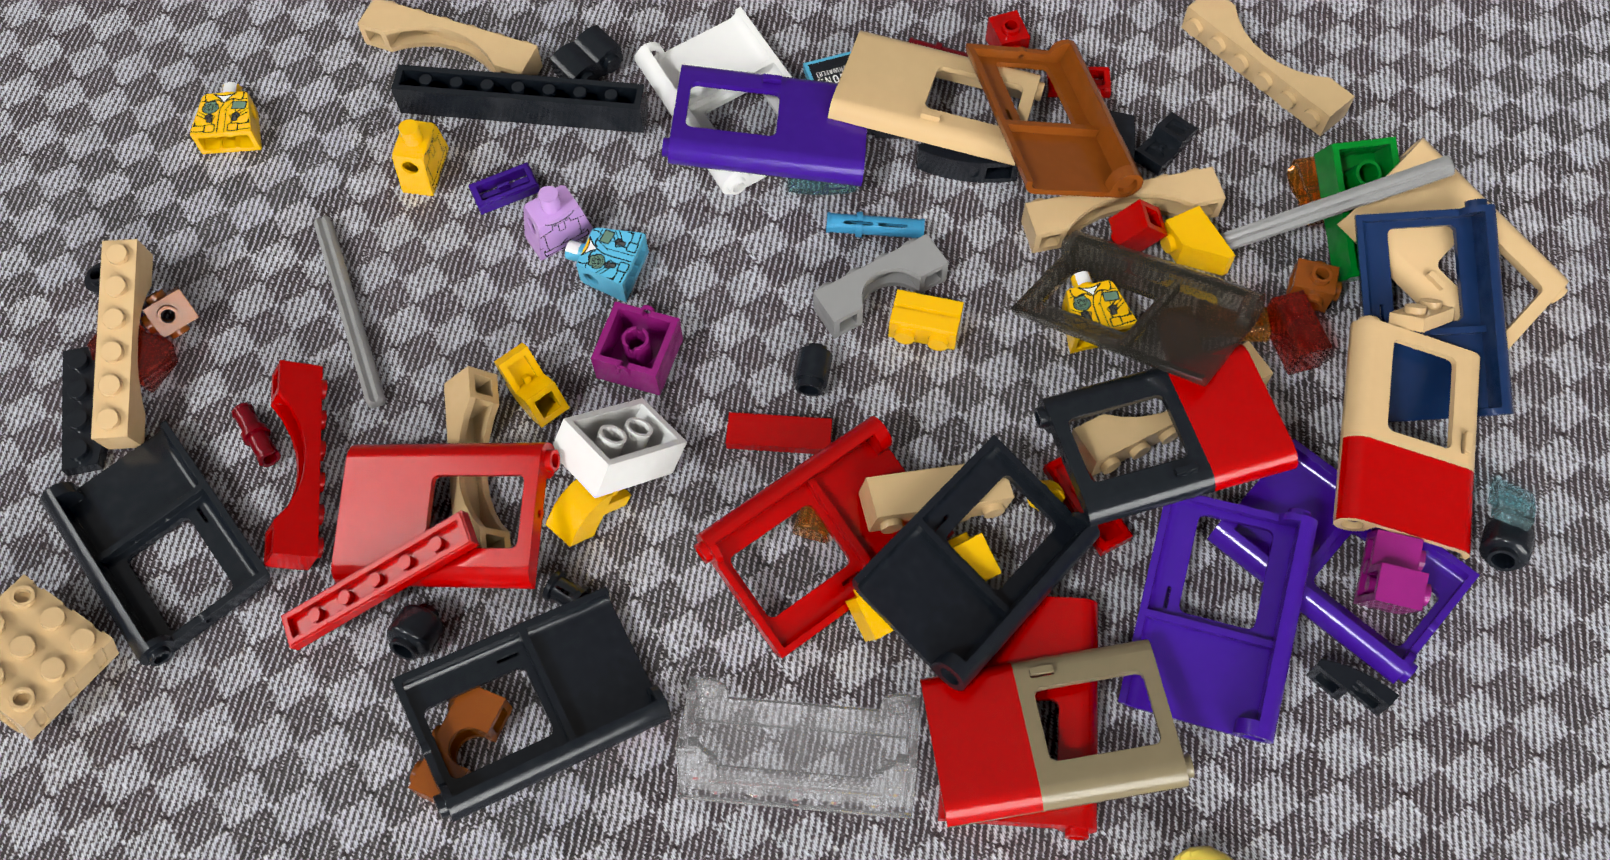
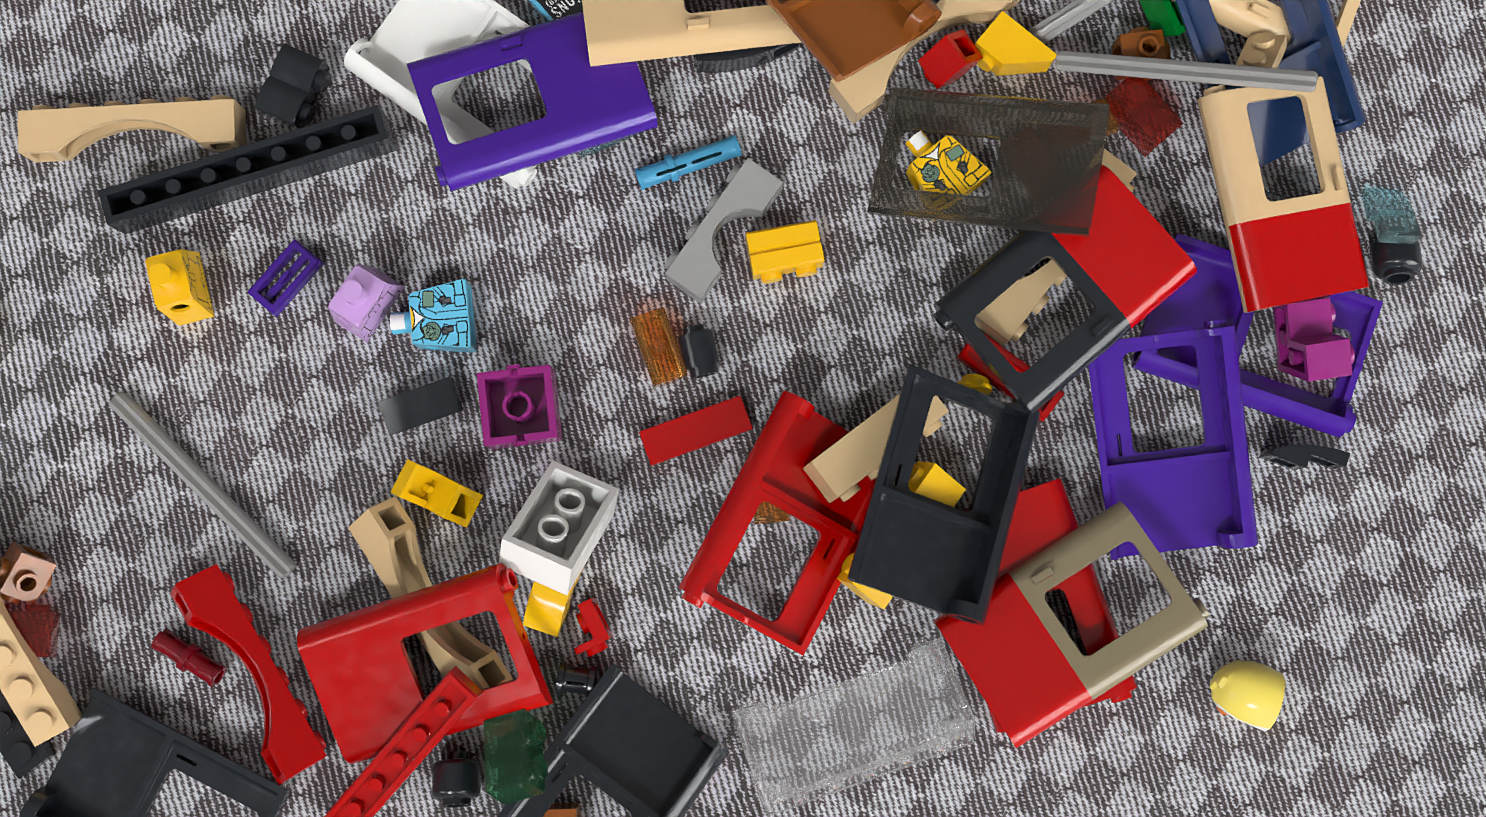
camera: 30 degrees left, 20 degrees up
none -> black slope [378,377,463,436]
none -> clear green brick [484,709,548,805]
none -> red bracket [574,597,613,657]
none -> clear orange brick [630,307,688,388]
none -> light grey axle [1055,51,1318,92]

